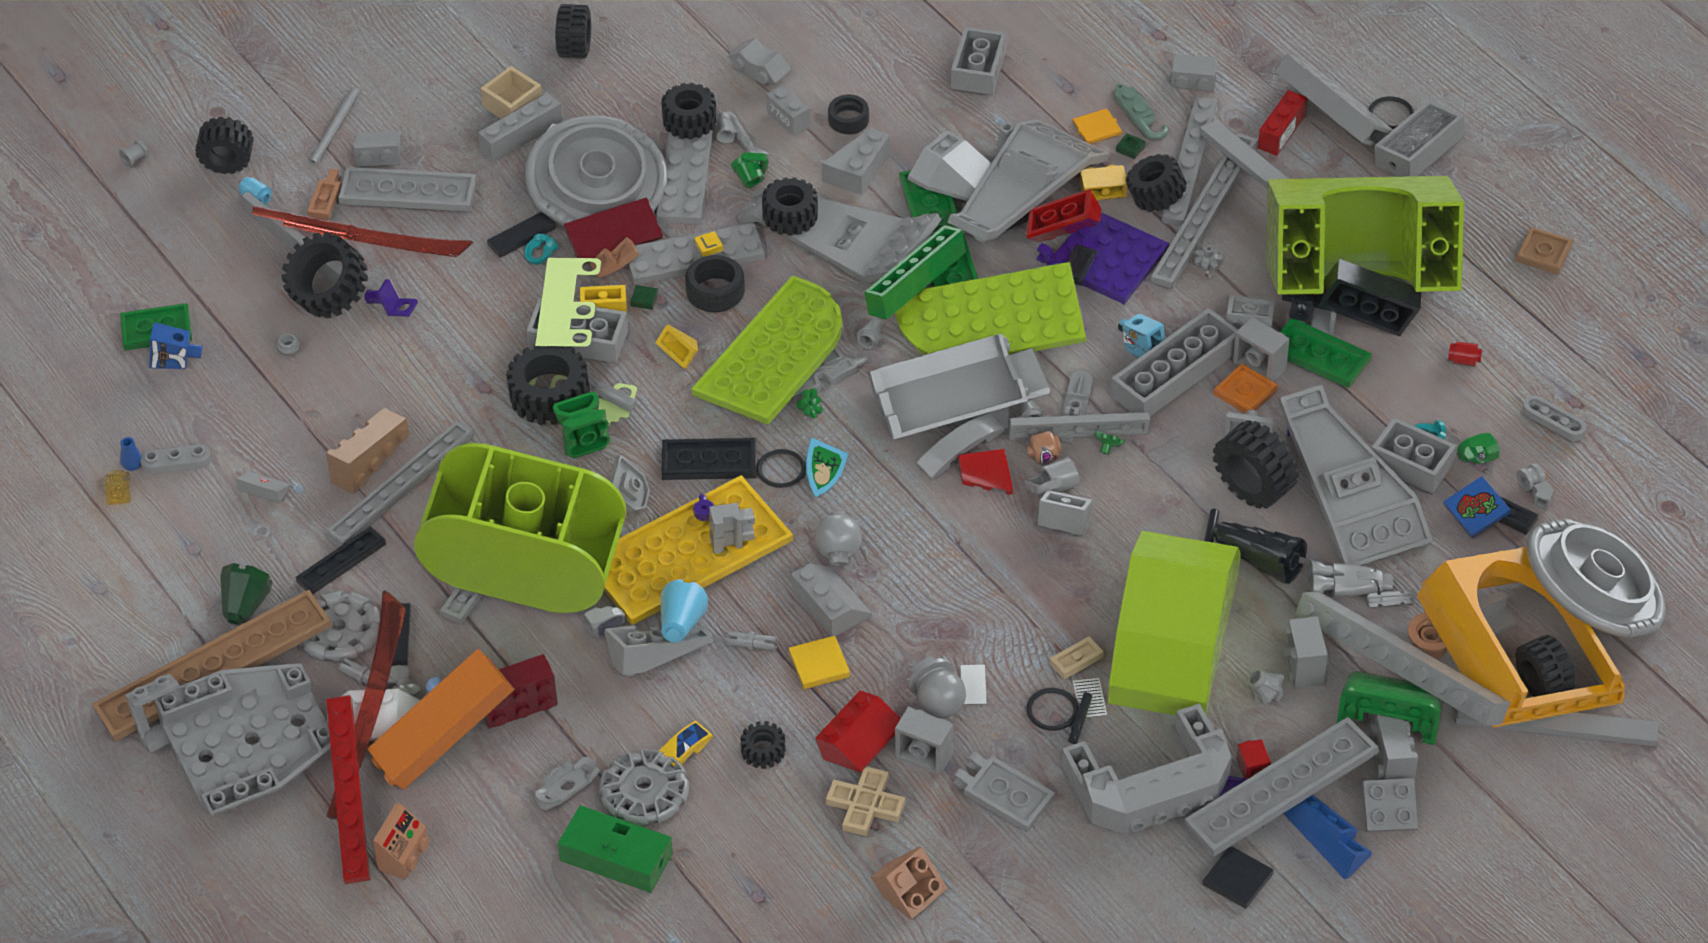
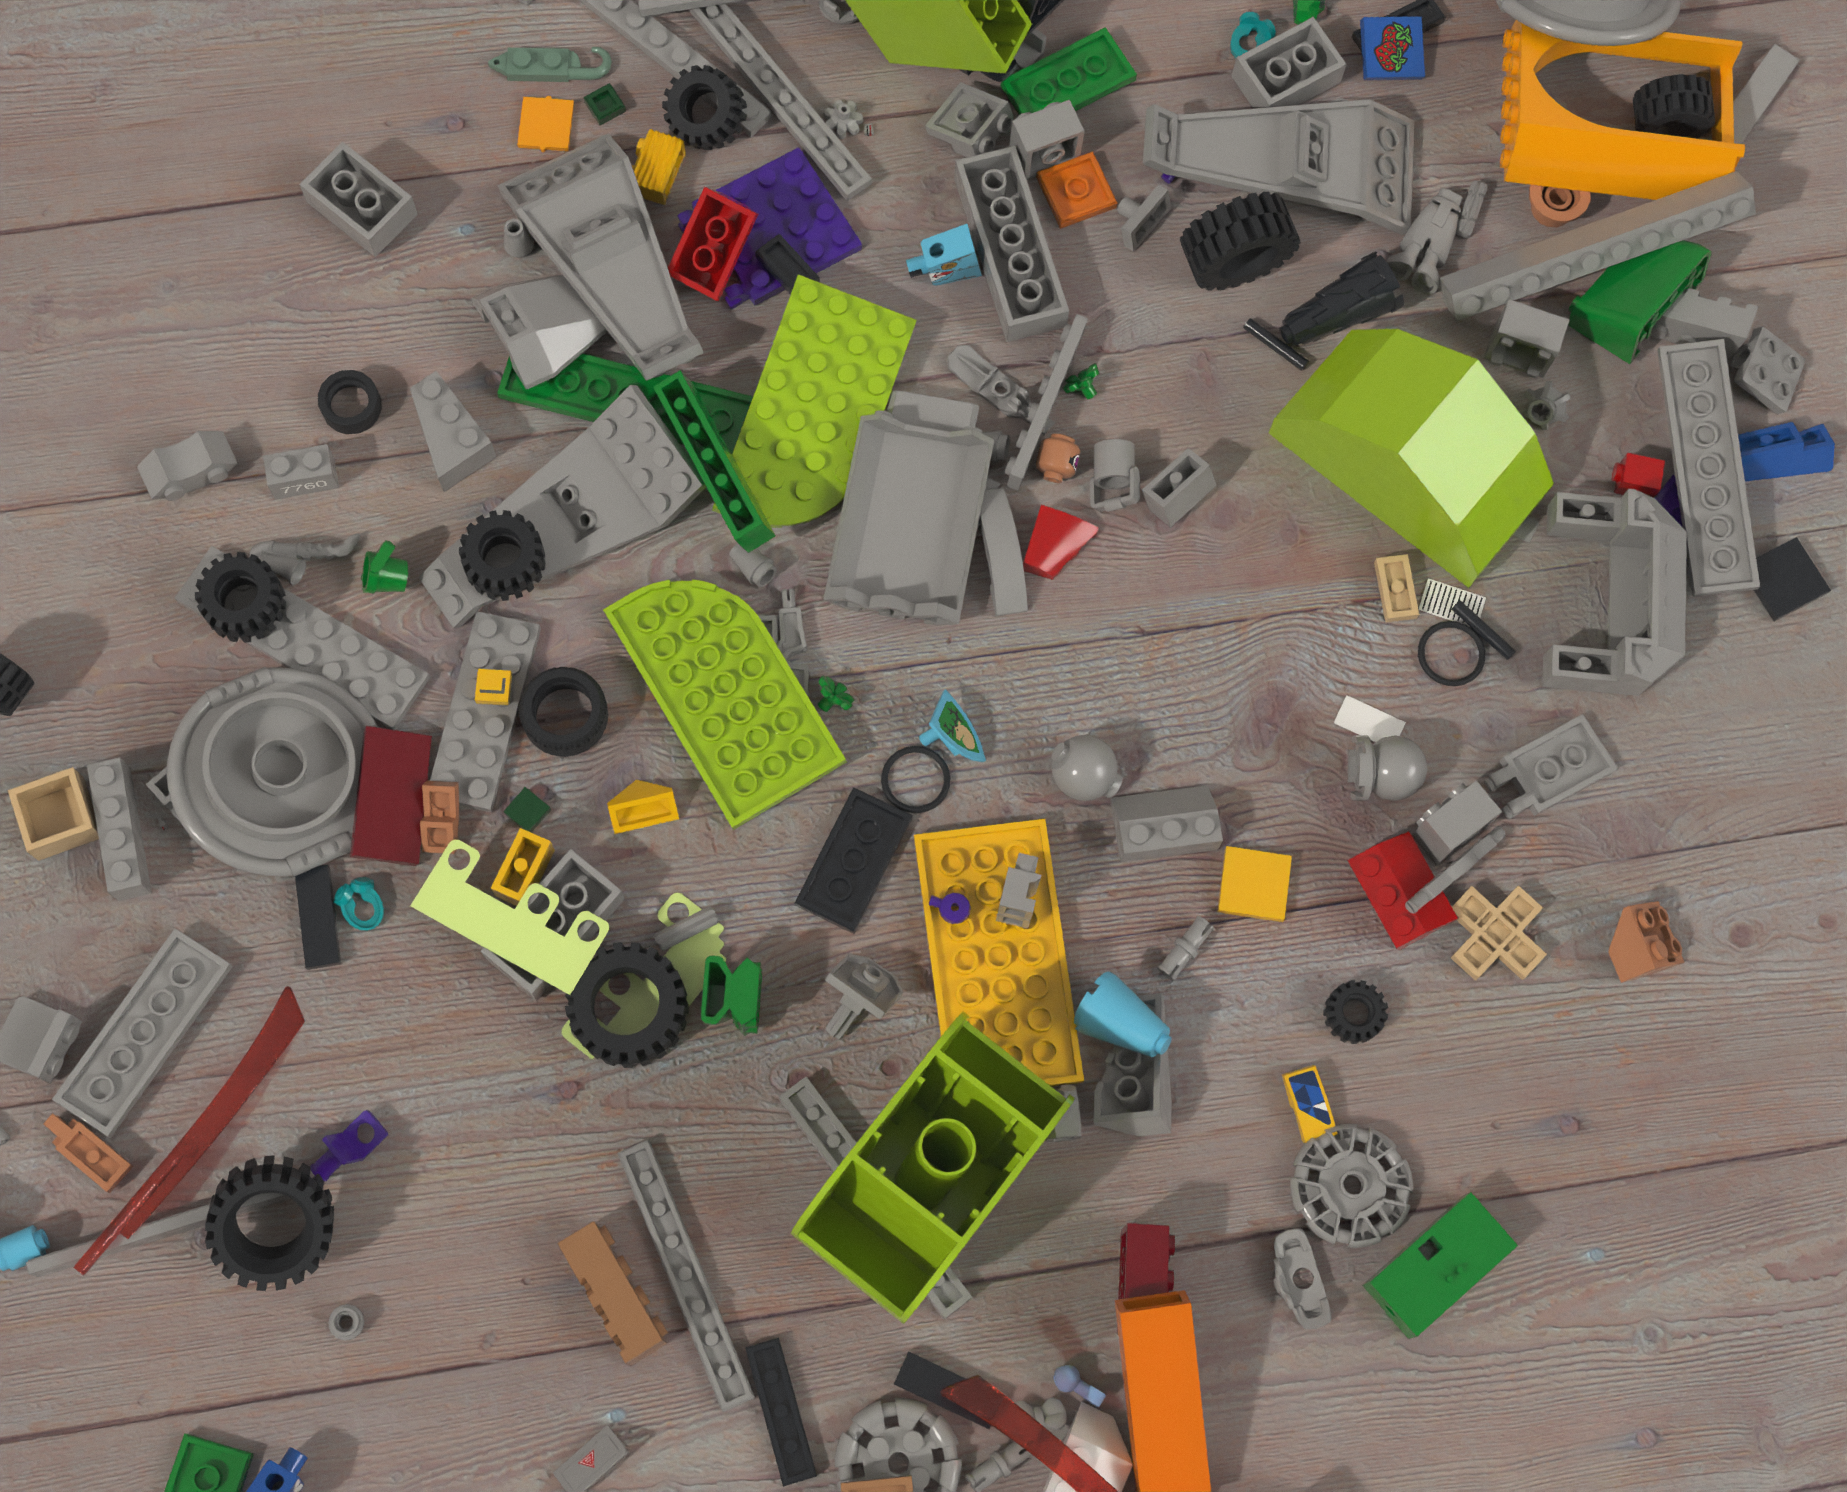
camera: 70 degrees left, 25 degrees up
none -> light grey piece [1405,826,1506,914]

